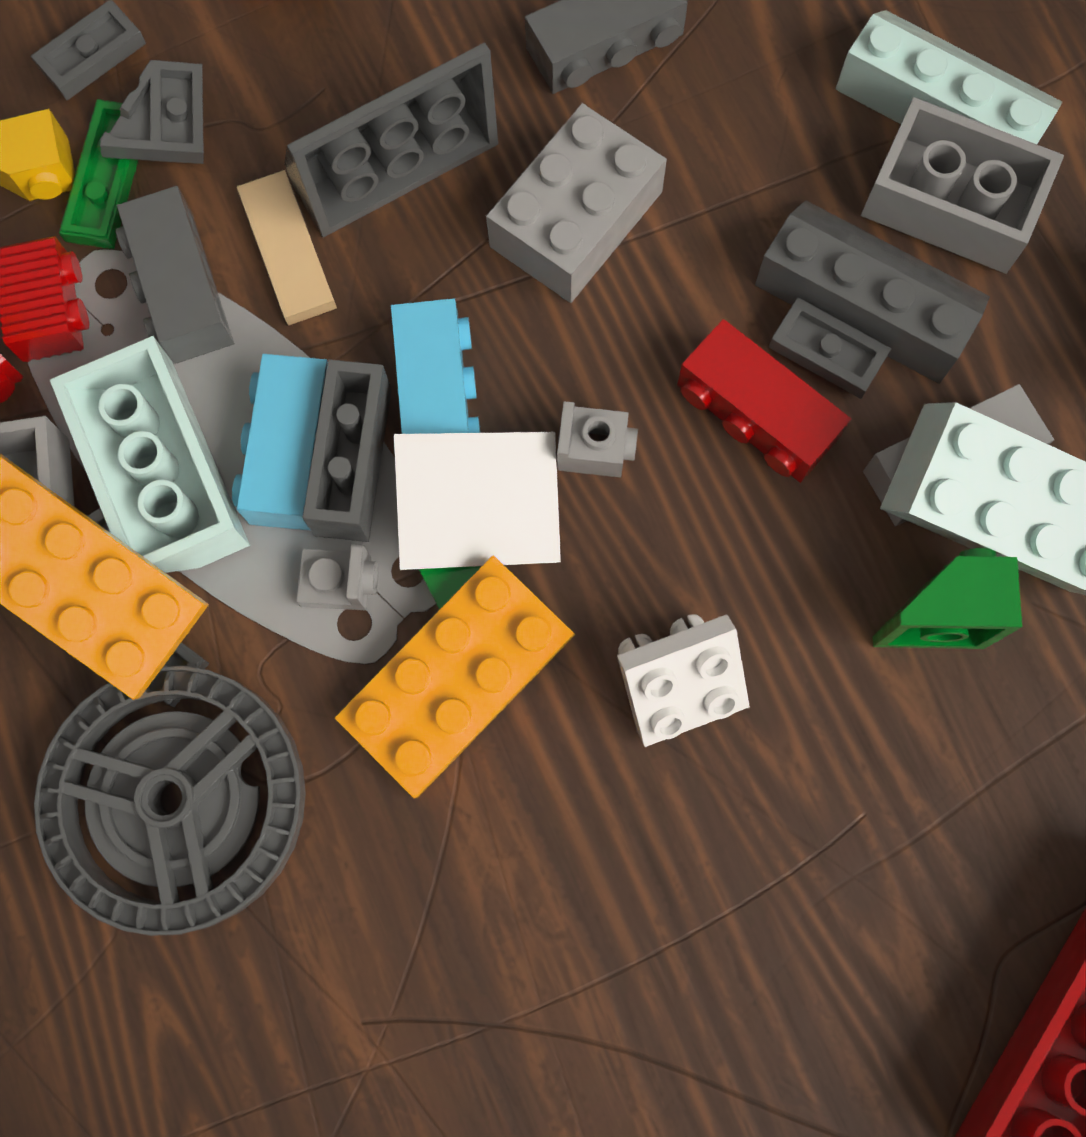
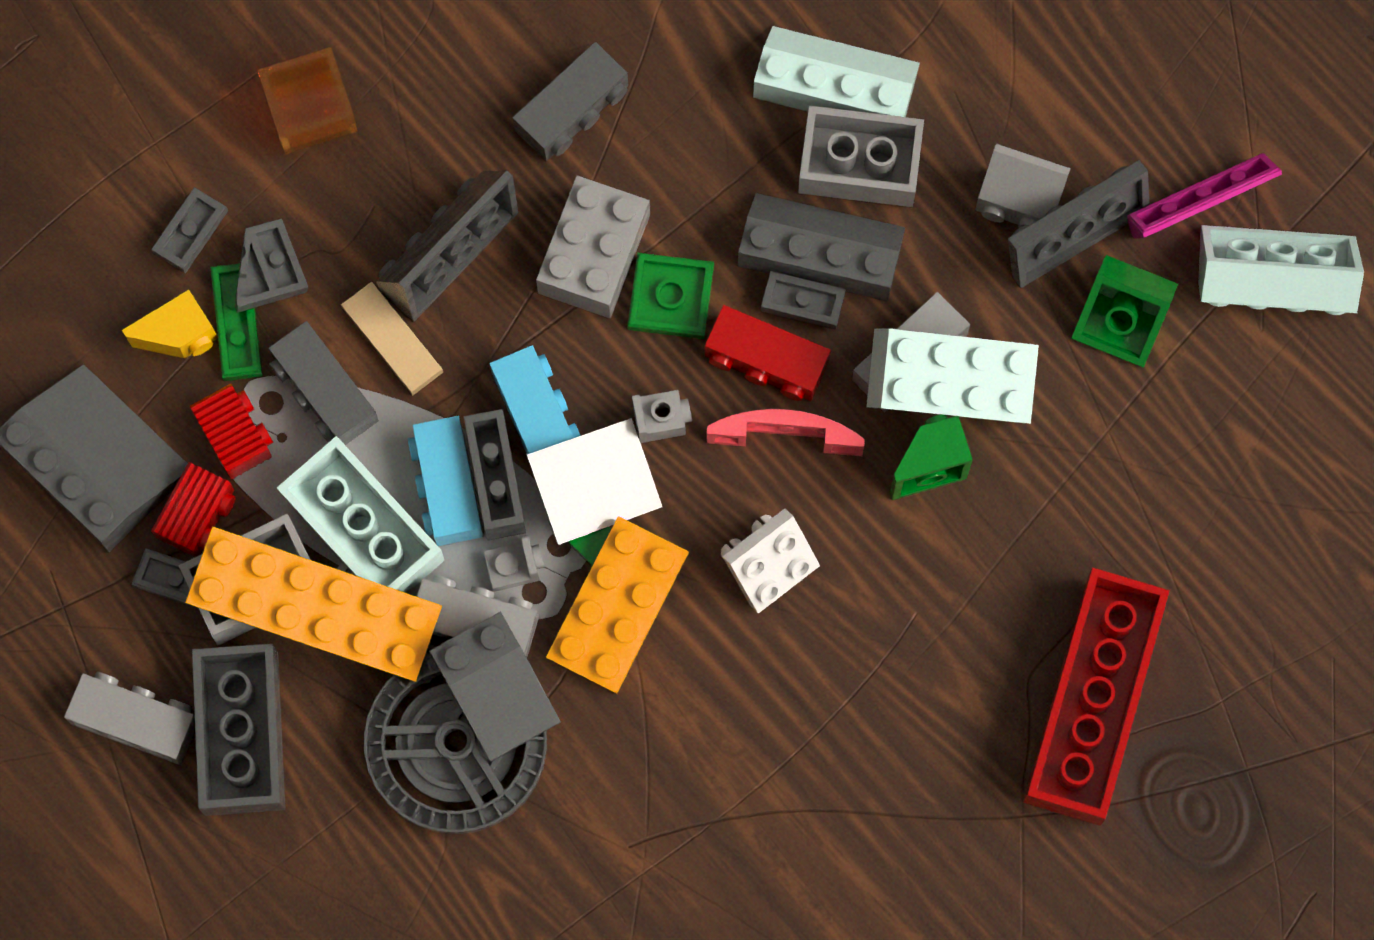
camera: 20 degrees left, 0 degrees up
none -> light grey brick [417,575,539,658]
none -> dark grey slope [430,611,561,762]
none -> green tile [627,253,714,339]
none -> coral slope [707,409,865,456]

